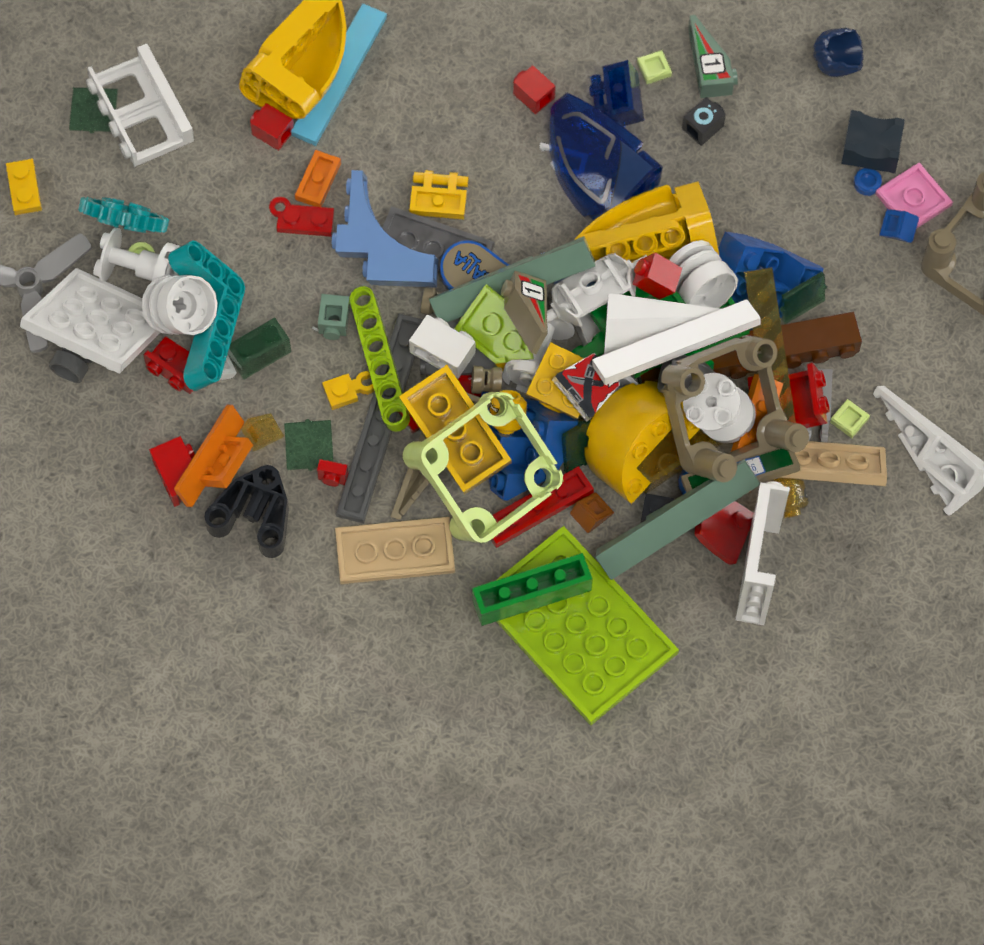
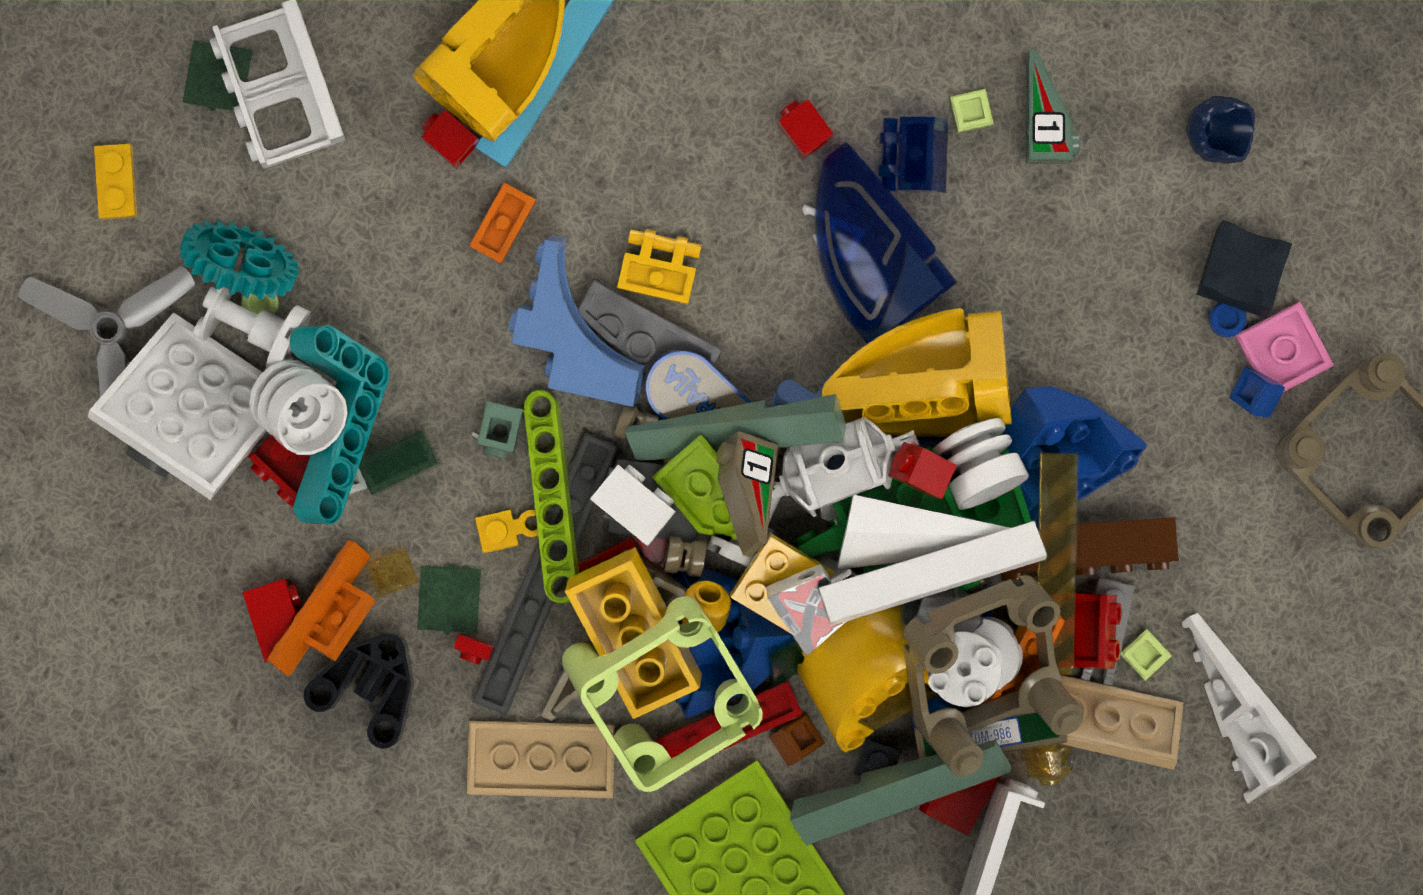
camera: 10 degrees right, 20 degrees up
red hinge [269,197,335,237] -> none
green brick [472,553,593,626] -> none
black brick [682,97,726,146] -> none
clear green piece [779,272,827,324] -> none

